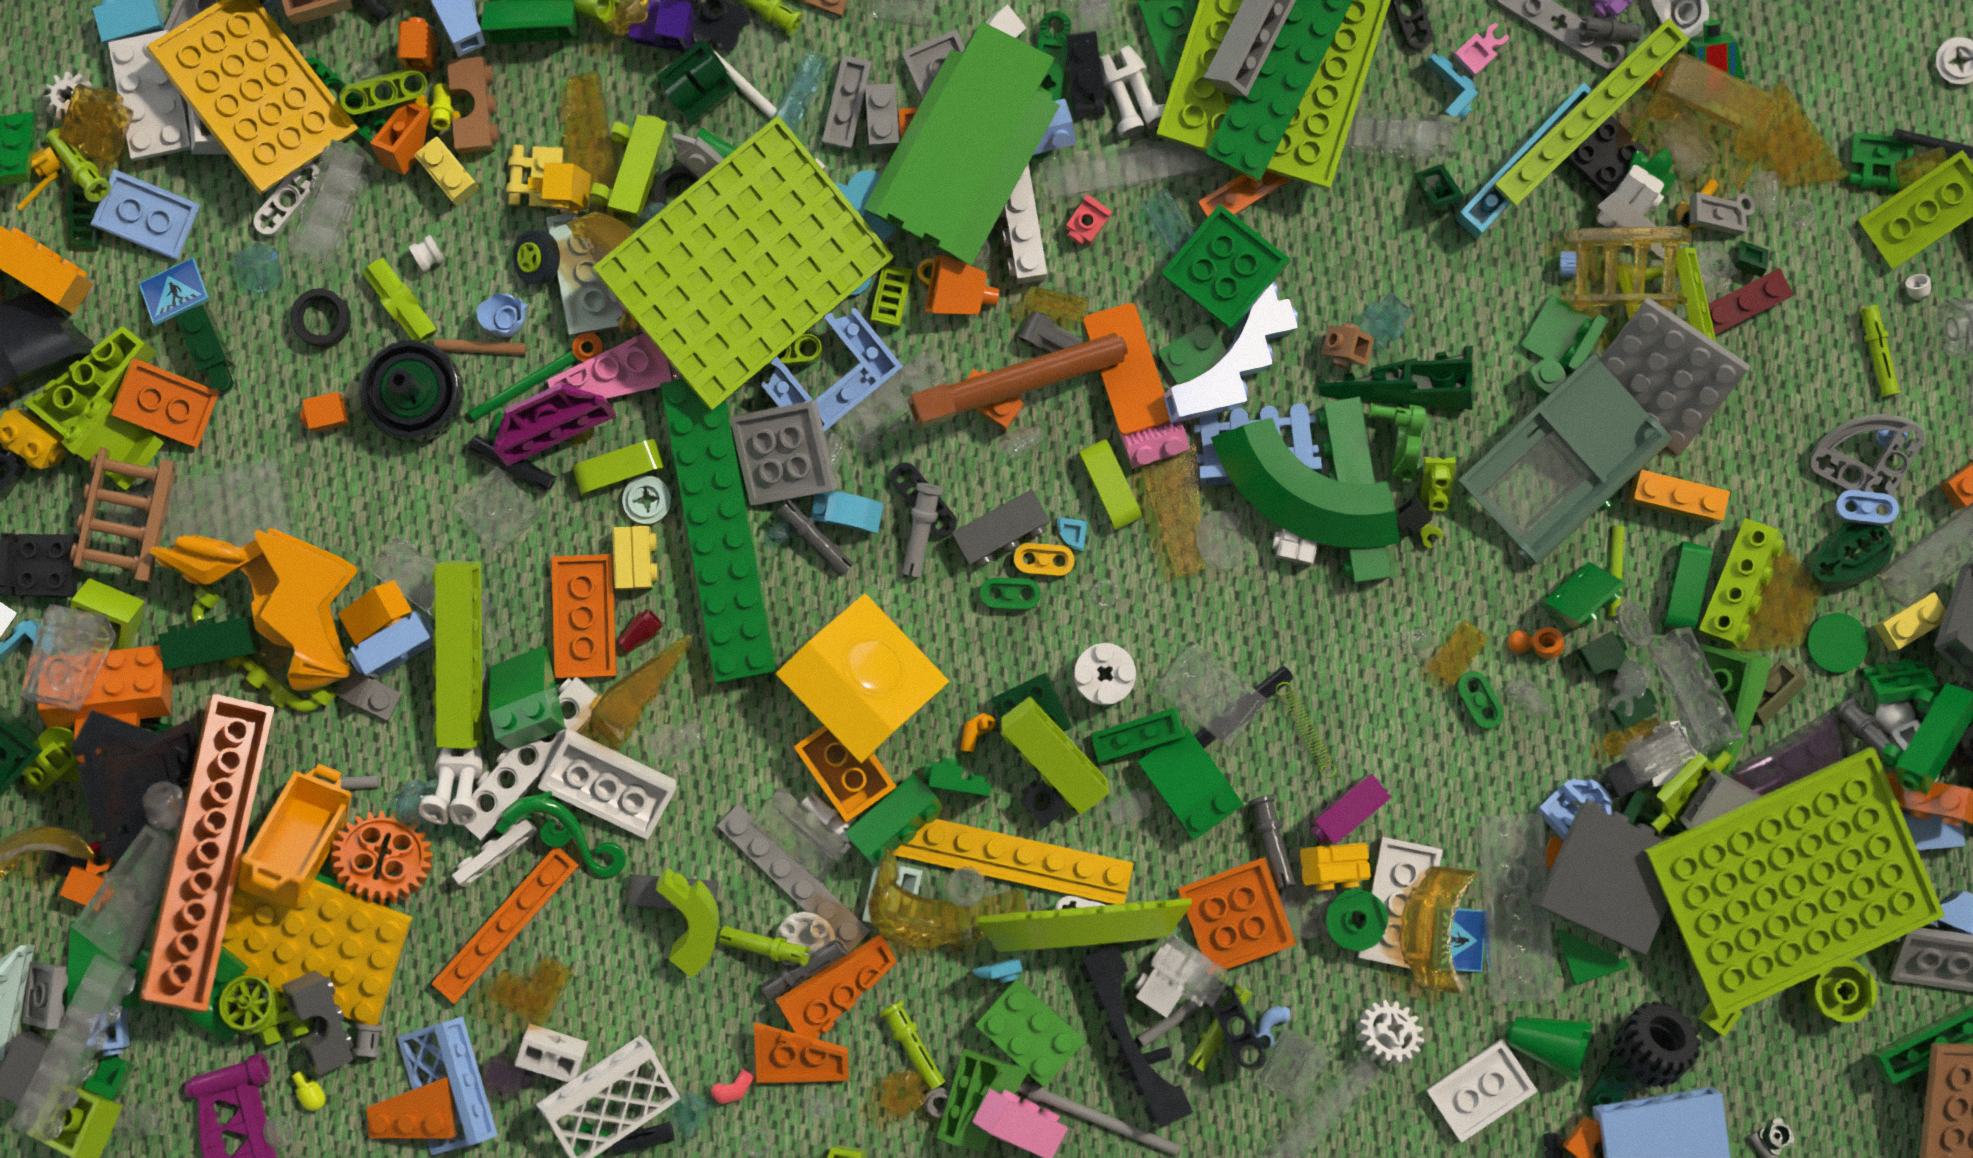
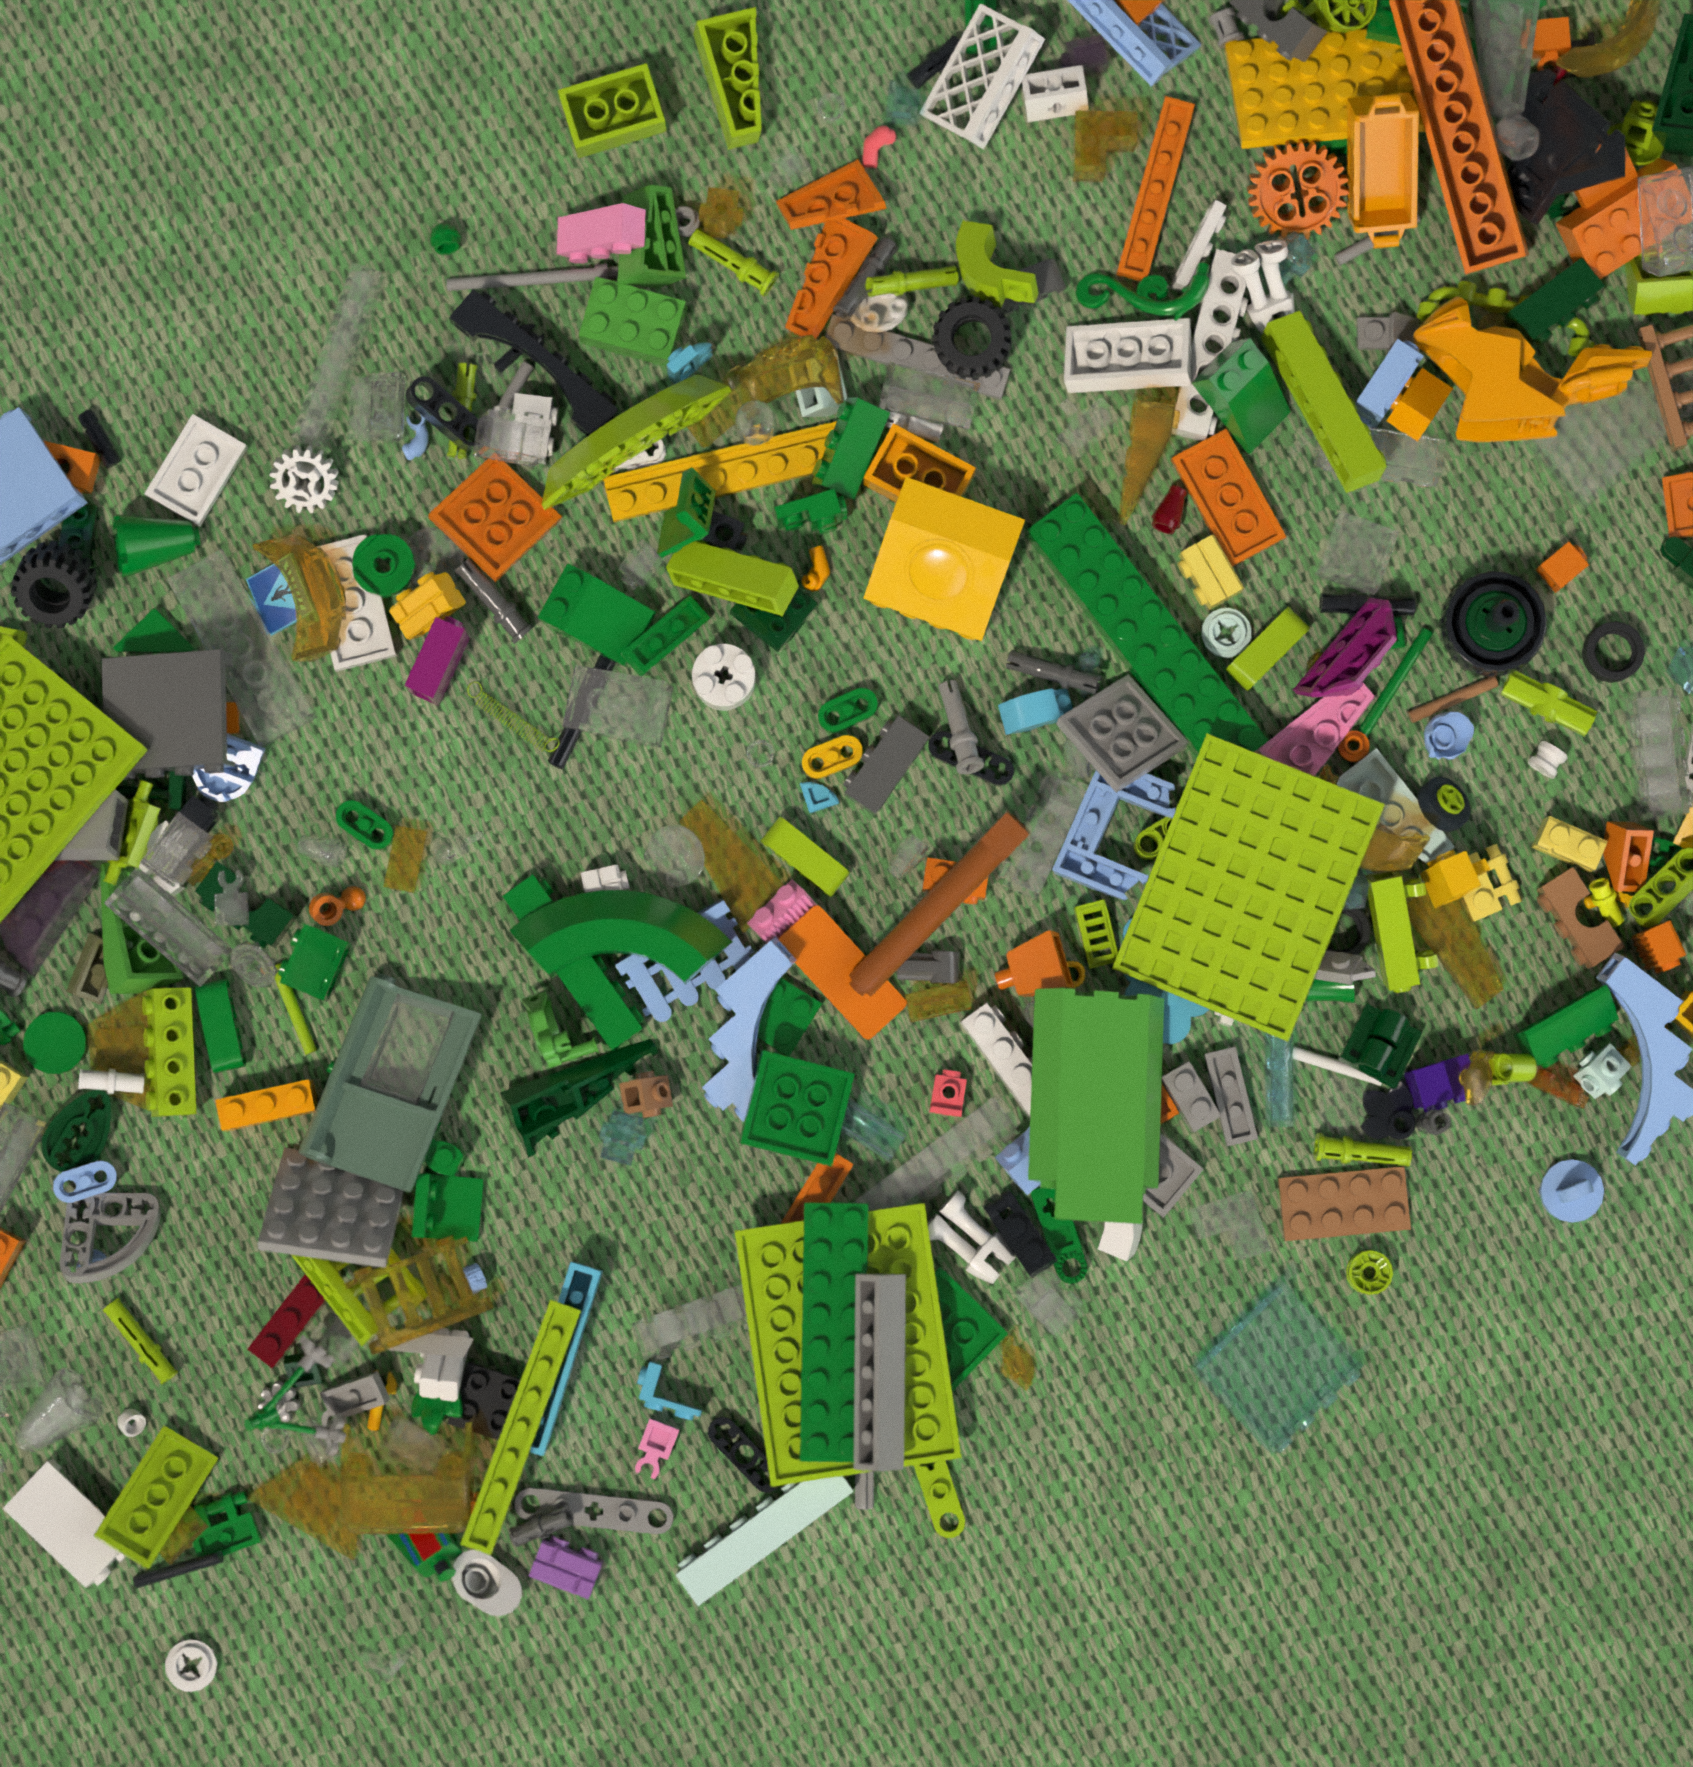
camera: 150 degrees right, 0 degrees up
pearl dark grey piece [1395,493,1443,549] -> none
dark green slope [1414,164,1464,217] -> none
lime hips [1420,457,1456,511] -> none
none -> white pin [78,1069,145,1094]
none -> light grey plant [244,1335,346,1456]
none -> green bracket [657,467,716,558]
none -> black tyre [932,297,1013,380]

